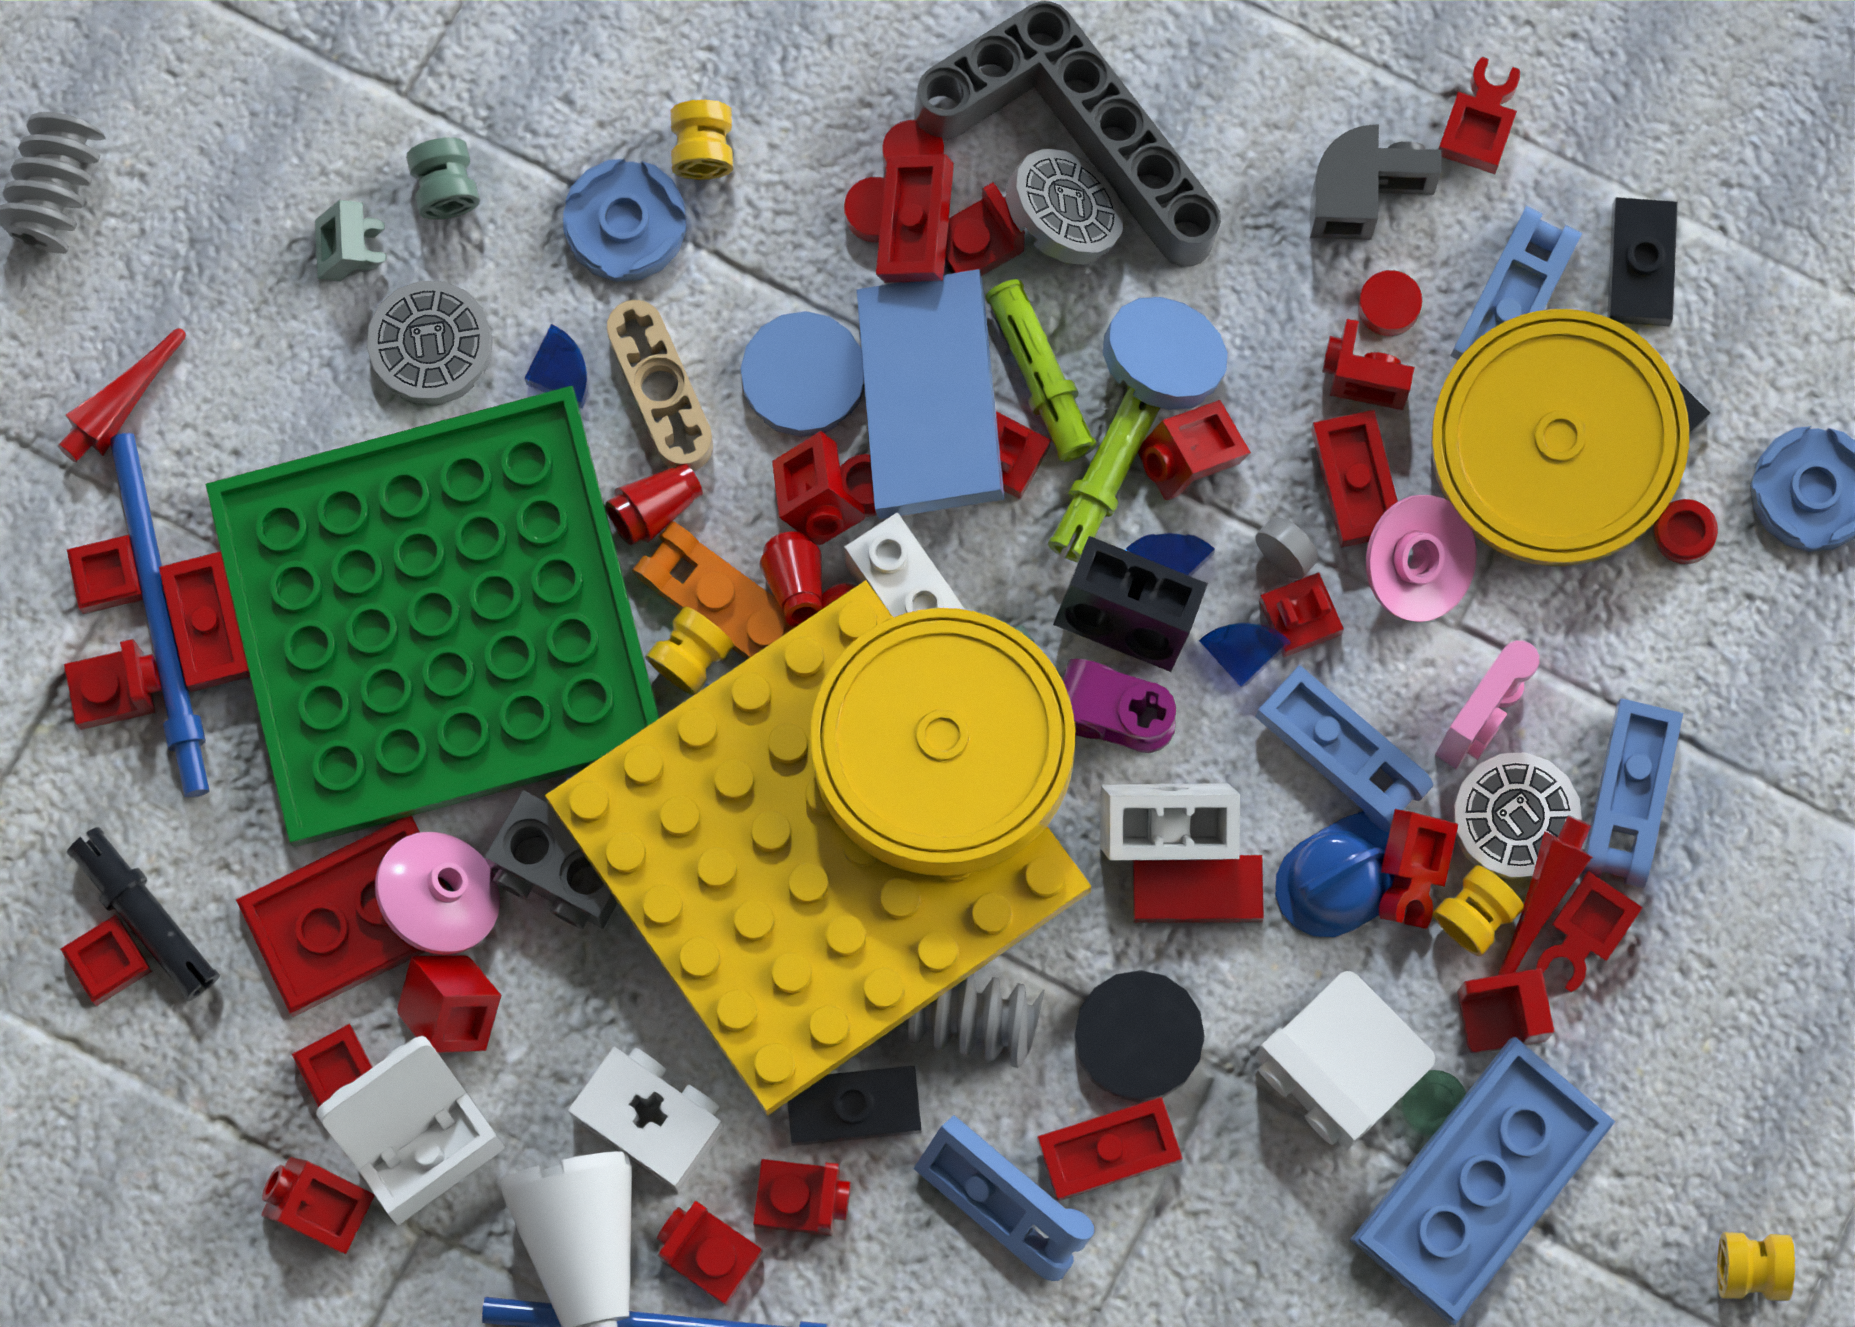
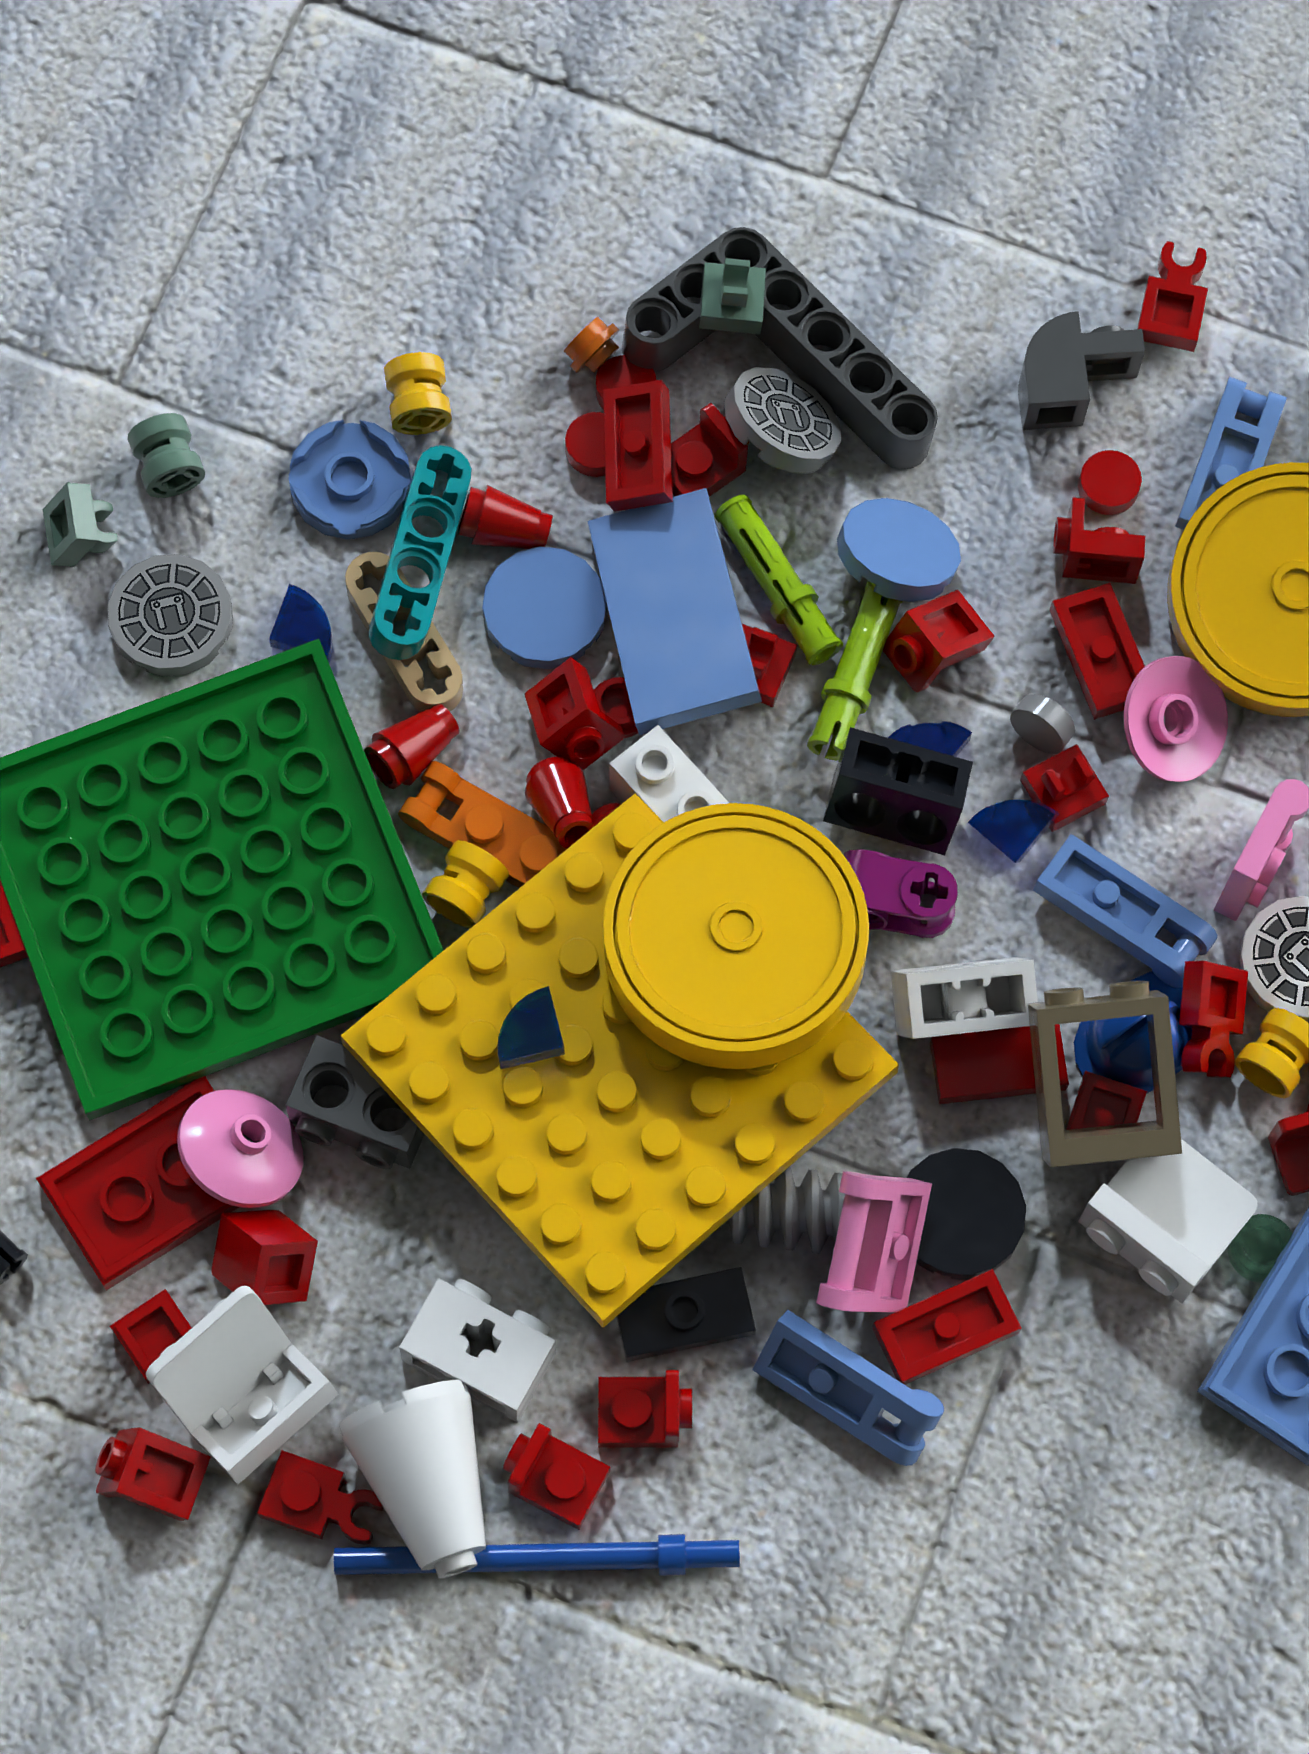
camera: 10 degrees left, 5 degrees down
none -> red plate [257,1450,384,1545]
none -> teal beam [368,445,472,660]
none -> red cone [458,485,553,549]
none -> tile [498,986,565,1069]
none -> orange plate [564,317,619,373]
none -> sand green tile [699,258,766,334]
none -> bright pink plate [816,1171,932,1312]
none -> dark tan window [1028,981,1182,1167]
none -> red tile [1065,1071,1147,1130]

